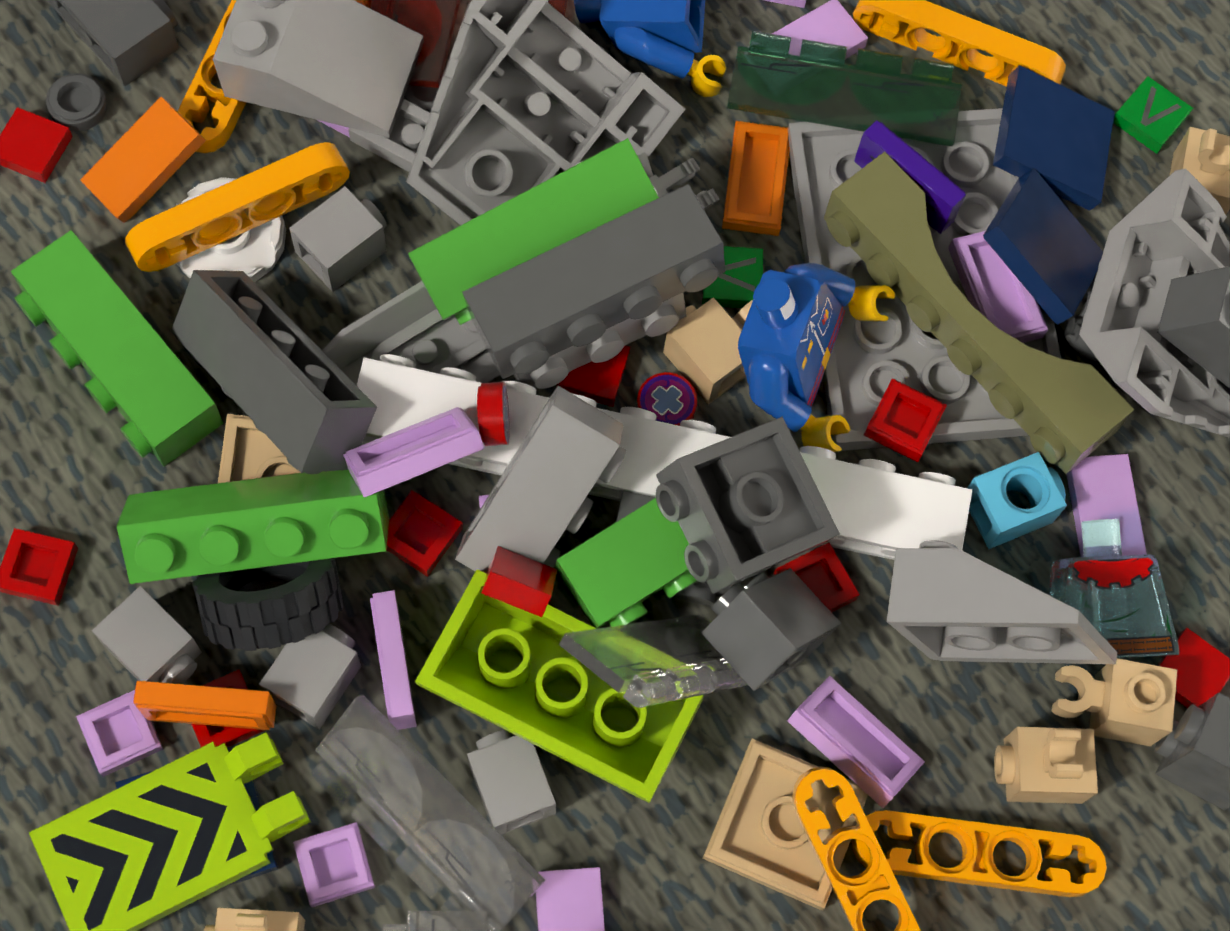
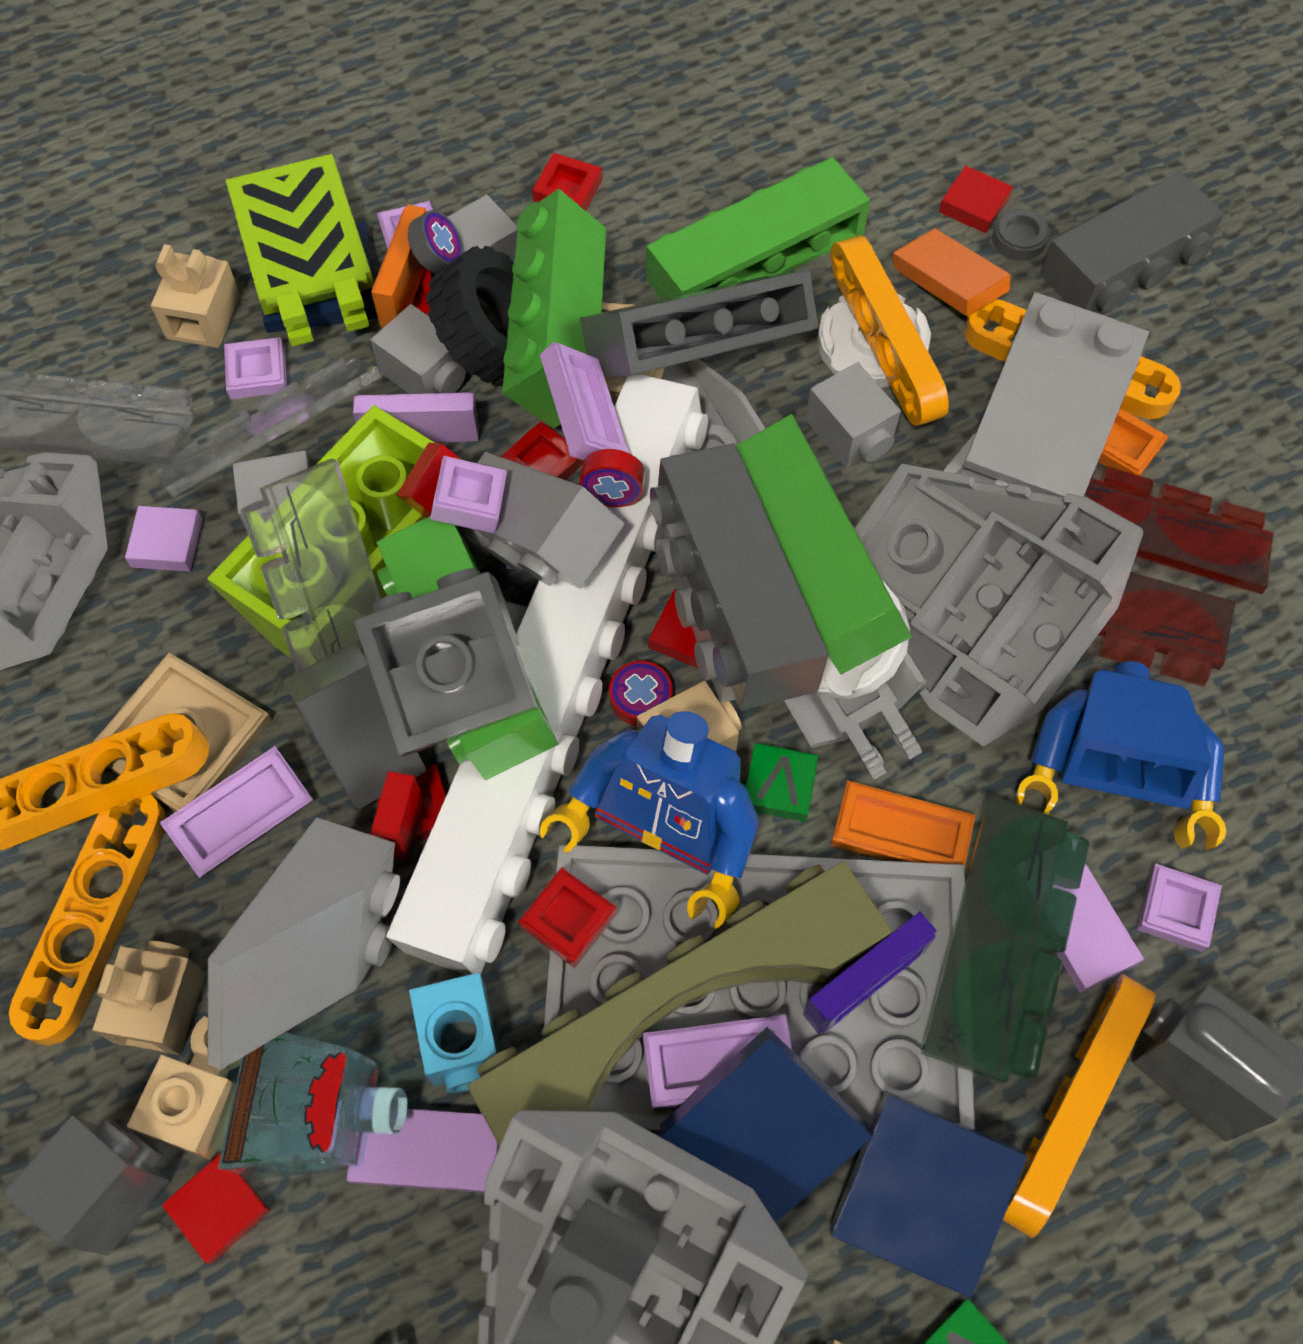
camera: 105 degrees right, 5 degrees down
none -> red tile [370,771,424,861]
none -> tile [408,210,463,273]
none -> lavender tile [430,456,507,534]

